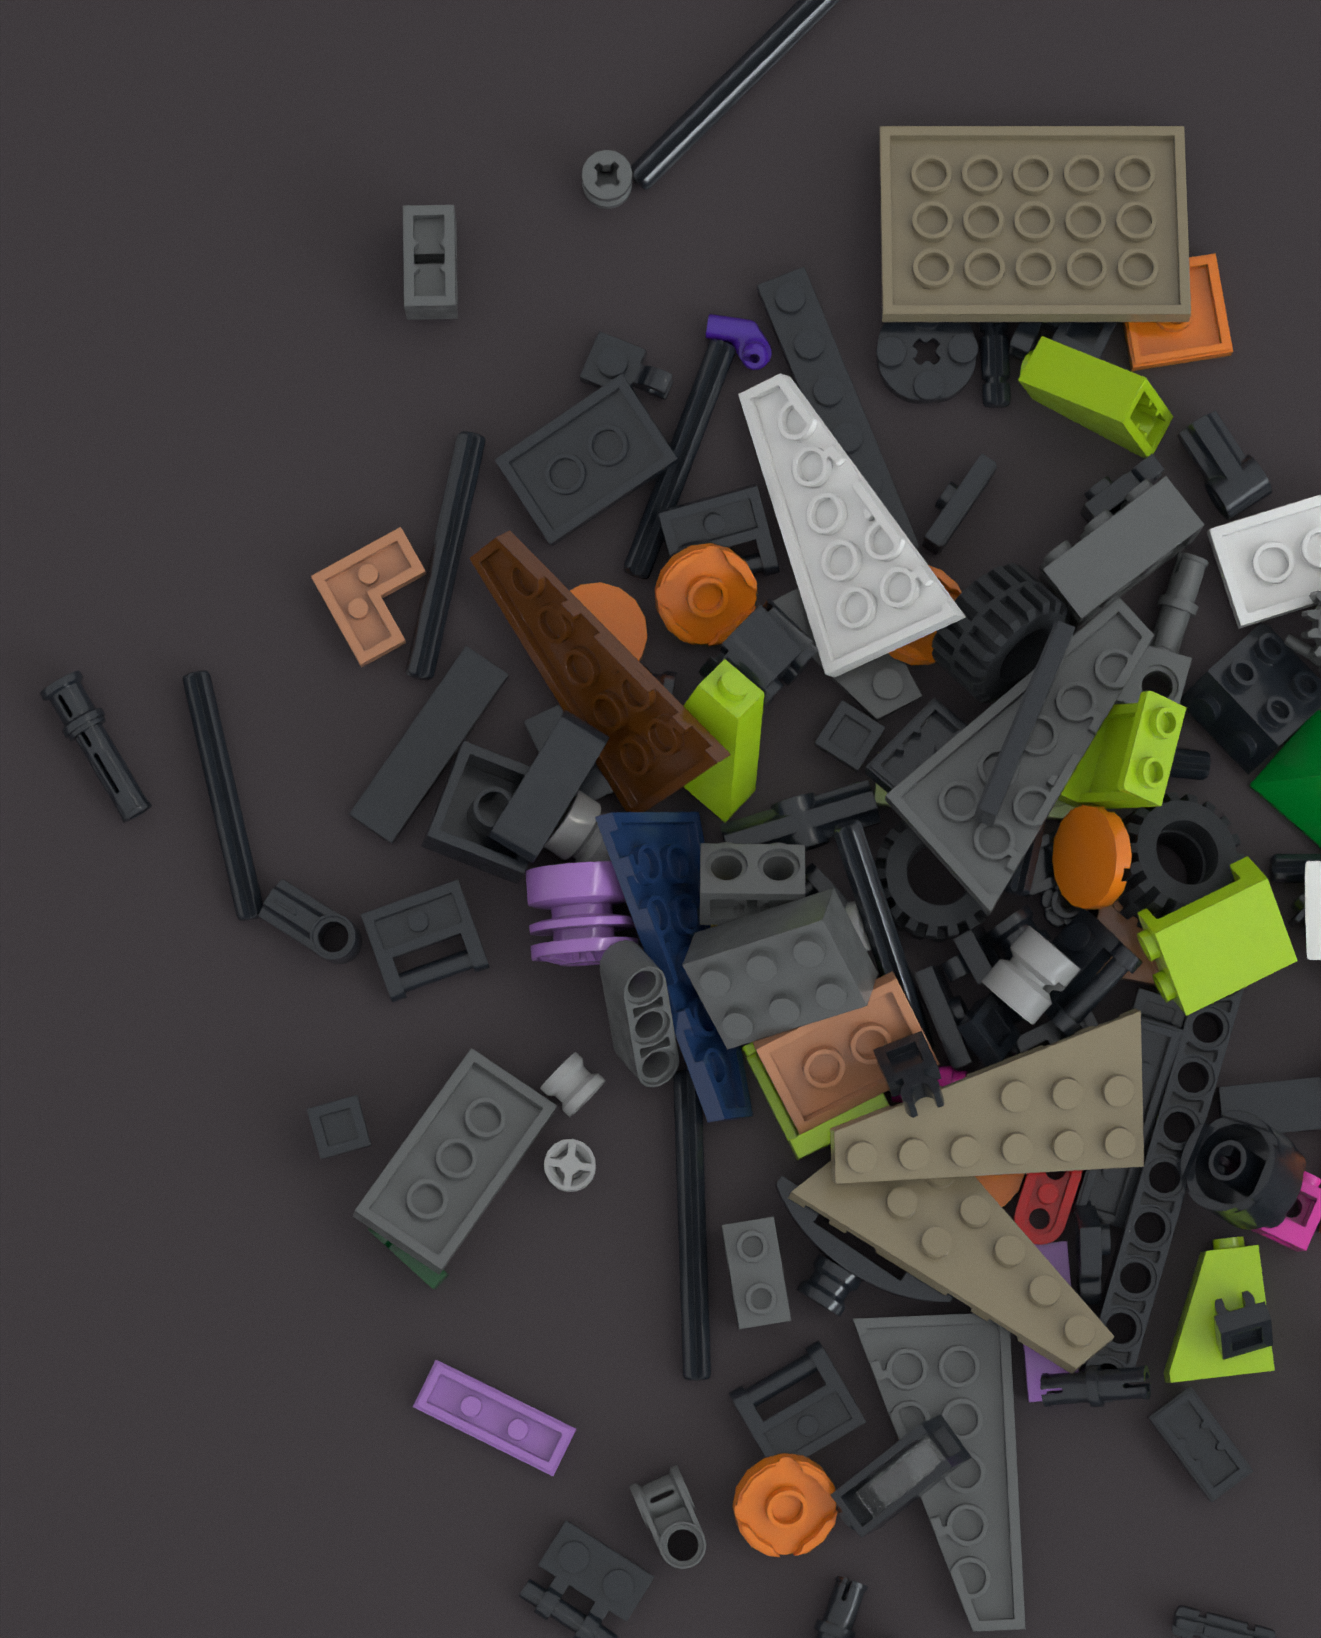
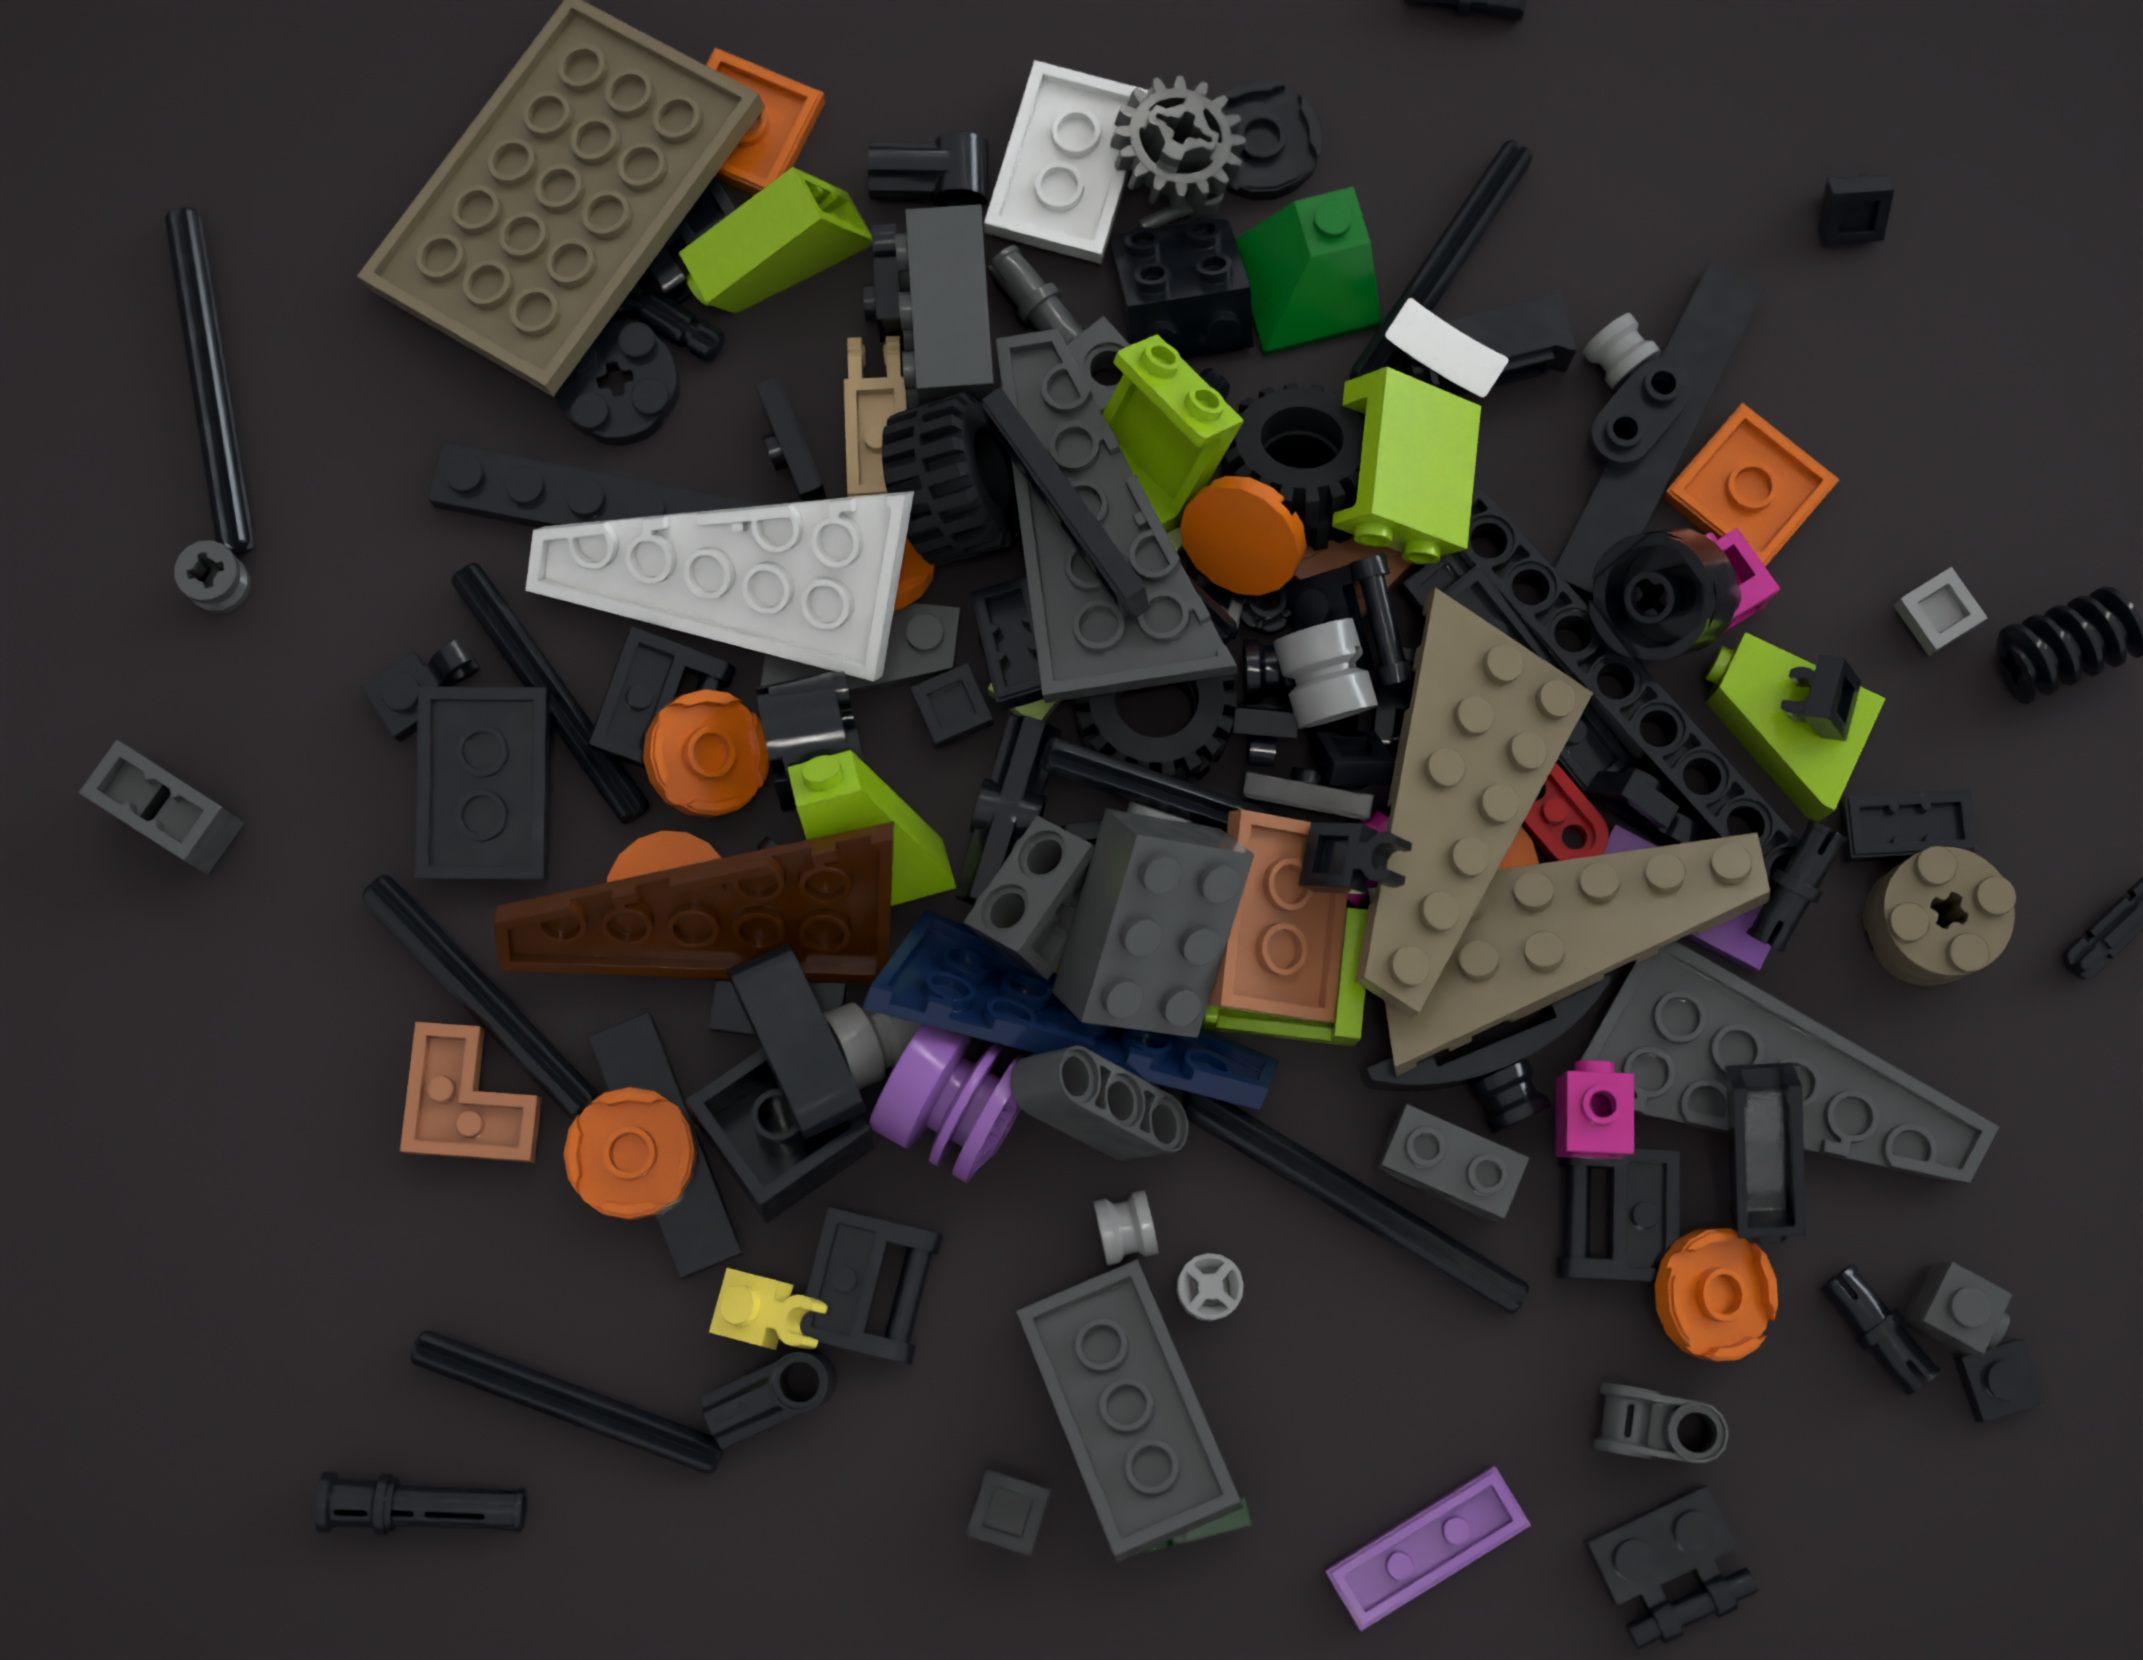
camera: 55 degrees left, 5 degrees down
dark purple arm [705,314,772,370] -> none
none -> orange tile [563,1087,698,1220]
none -> light yellow plate [709,1268,828,1350]
none -> tan hinge [844,336,908,497]
none -> dark pink brick [1556,1060,1634,1159]
none -> dark tan brick [1862,846,2016,986]

